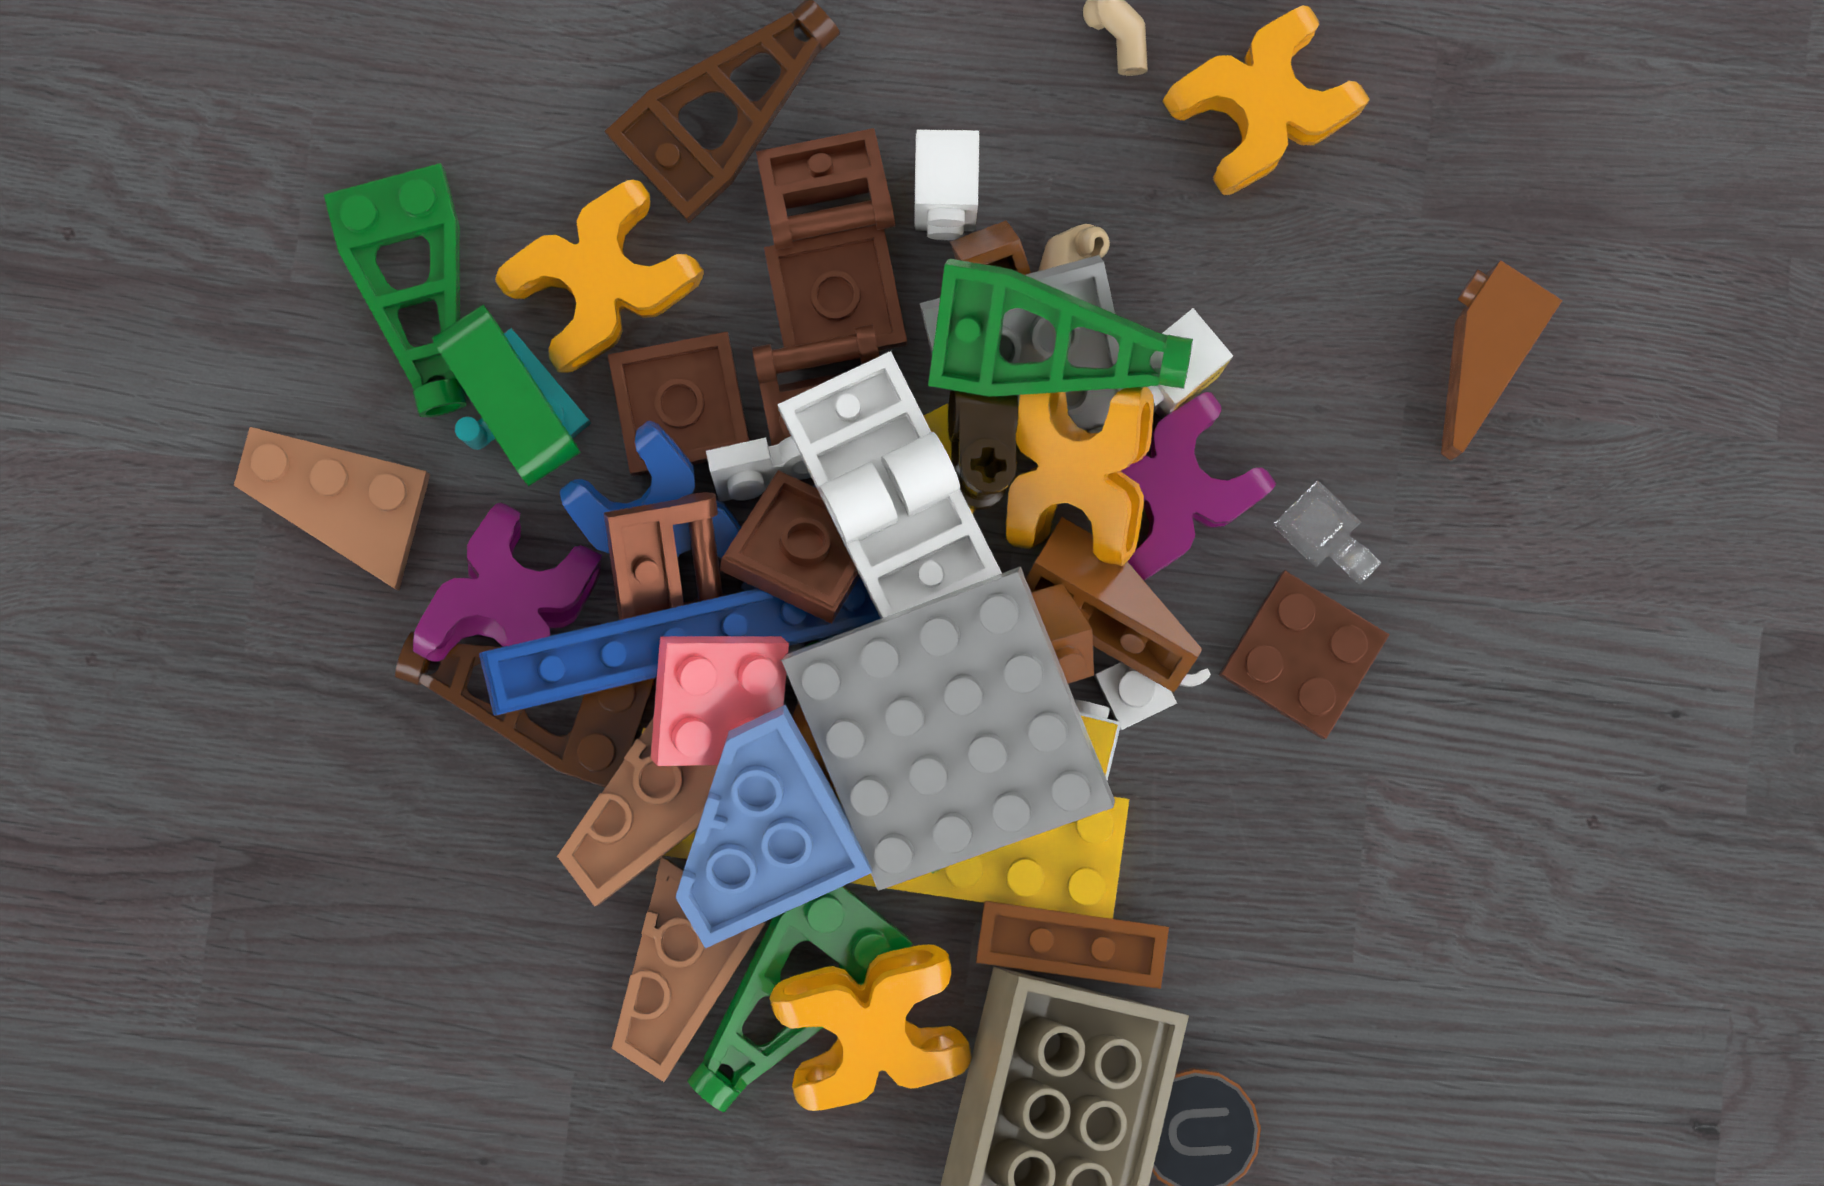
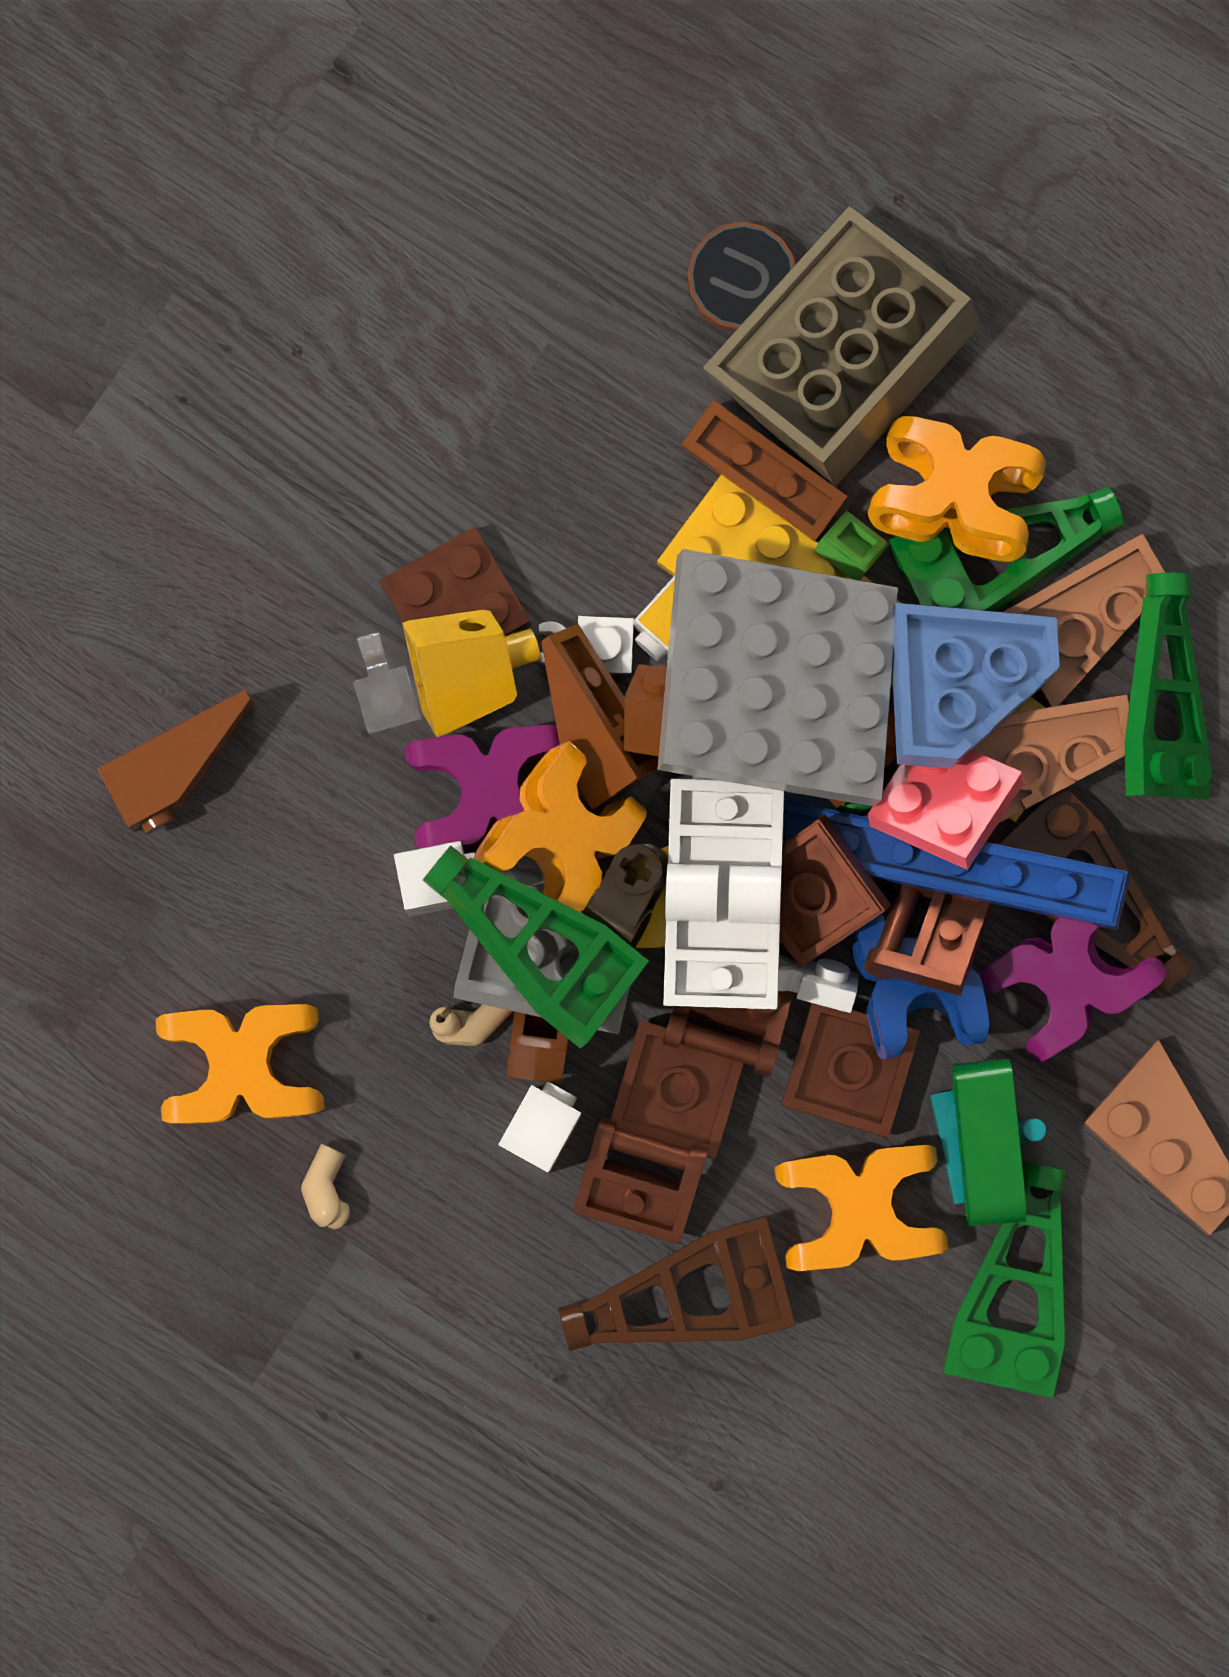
camera: 155 degrees left, 0 degrees up
none -> yellow torso [402,609,541,737]
none -> bright green tile [814,510,890,581]
none -> green plate [1125,572,1212,801]

